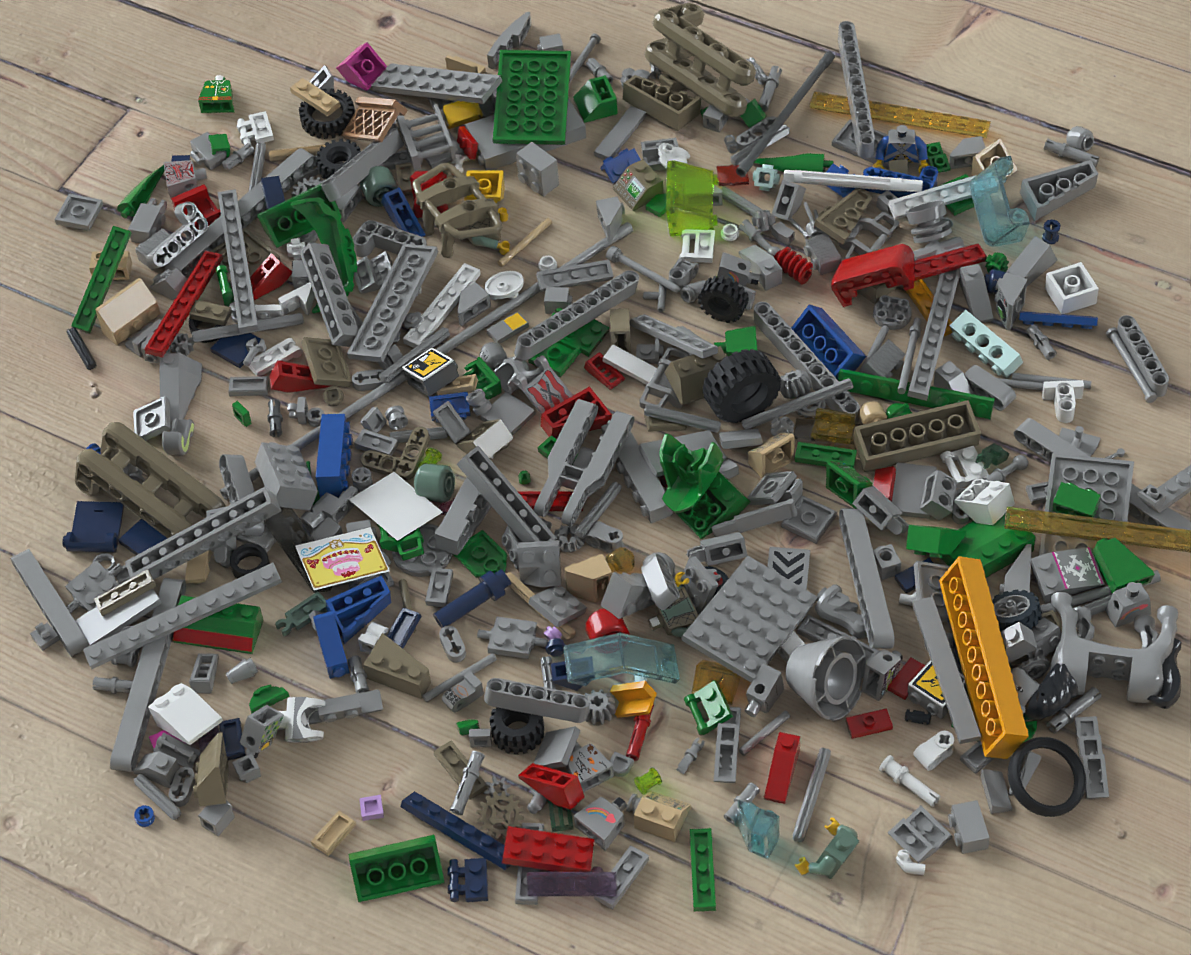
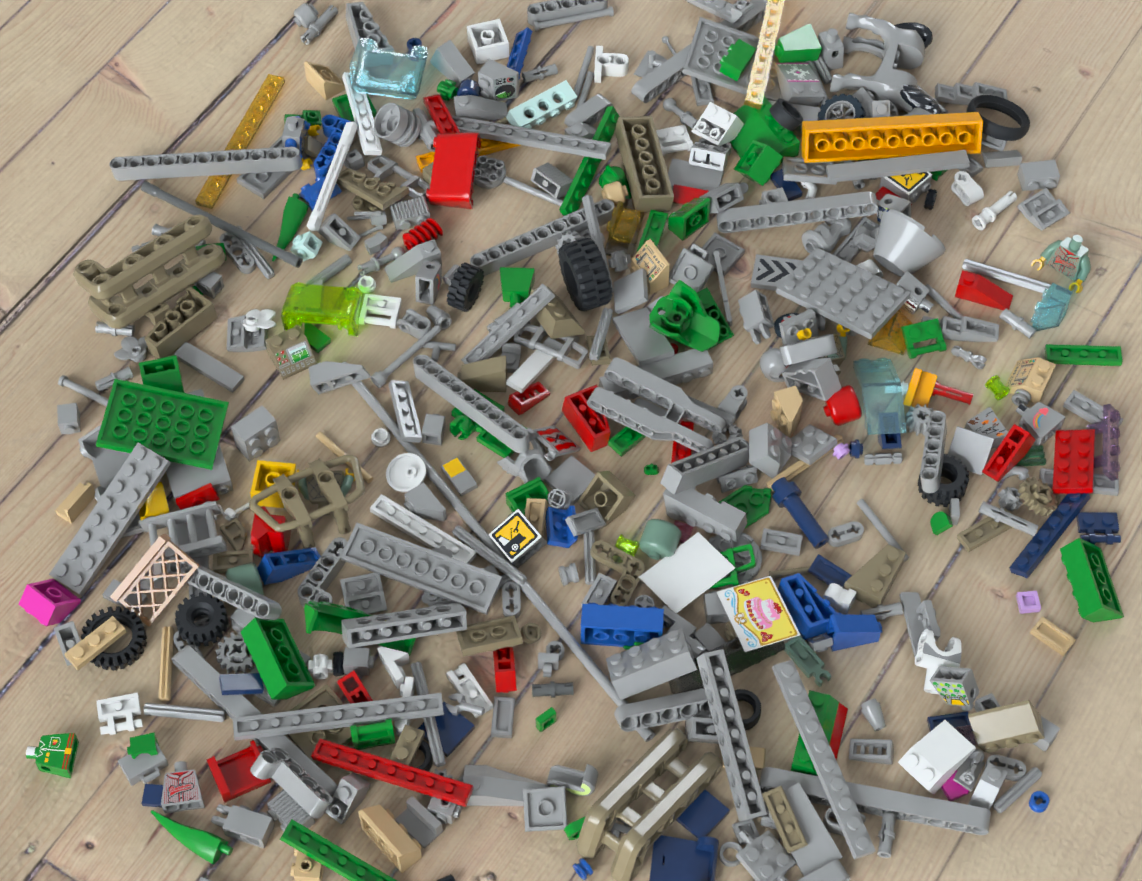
camera: 90 degrees left, 5 degrees up
light grey axle [222,143,254,170] -> none
green tile [249,685,290,714] -> none
light grey tile [360,407,387,433] -> none
light grey leg [442,671,484,712] -> none
light grey plate [477,617,548,659] -> none
light grey head [479,342,508,371] -> none
light grey slope [487,12,531,69] -> none
blue bracket [600,148,641,184] -> none
clear yellow head [605,547,635,574] -> none
light grey tile [609,752,634,777] -> none
clear red piece [716,165,749,186] -> none
light grey piece [724,135,738,153] -> none
light grey gear [752,210,776,231] -> none
blue slope [791,304,867,380] -> none
red plate [845,708,893,739] -> none
white arm [896,850,925,875] -> none
light grey bar [898,317,922,394] -> none
light grey slope [949,136,986,169] -> none
clear green plate [975,443,1010,469] -> none
none -> black tyre [769,98,803,131]

